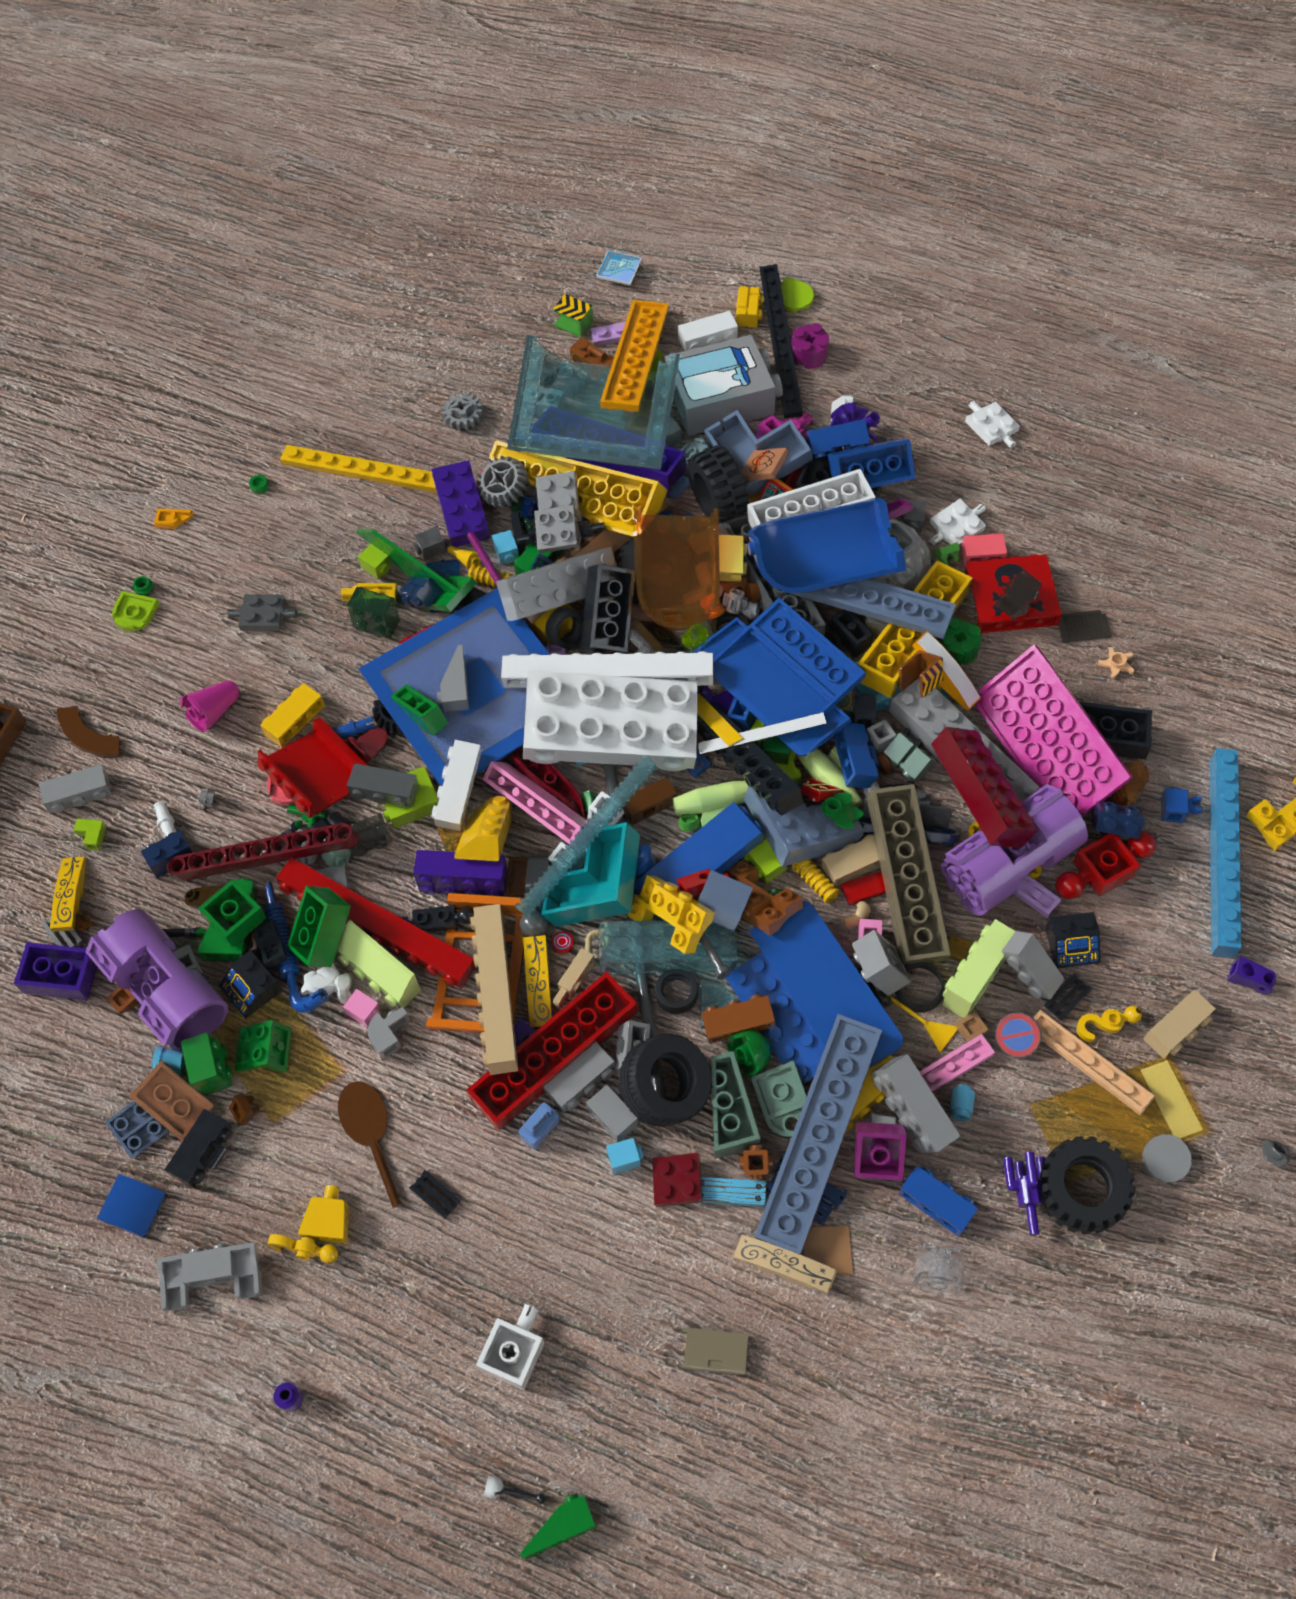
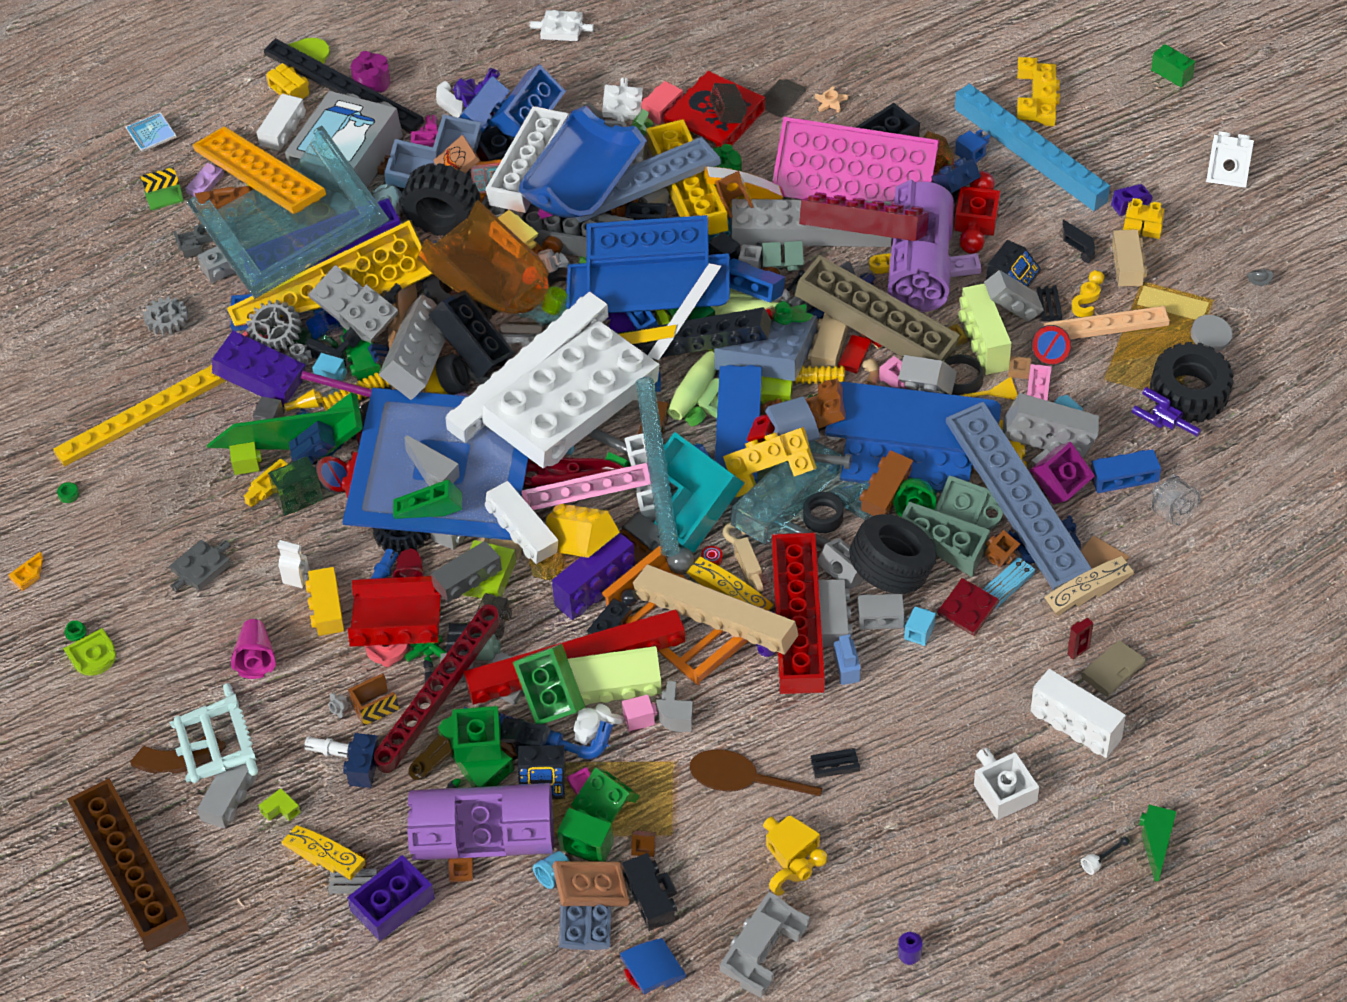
camera: 50 degrees left, 10 degrees down
none -> light aqua piece [169,683,258,783]
none -> white piece [278,540,310,589]
none -> light grey gear [285,343,312,366]
none -> piece [314,455,347,494]
none -> dark orange piece [348,673,399,726]
none -> dark pink tile [566,767,591,796]
none -> white brick [1030,669,1126,758]
none -> black piece [1062,220,1095,263]
none -> dark red plate [1067,617,1094,660]
none -> yellow hips [1123,198,1165,239]

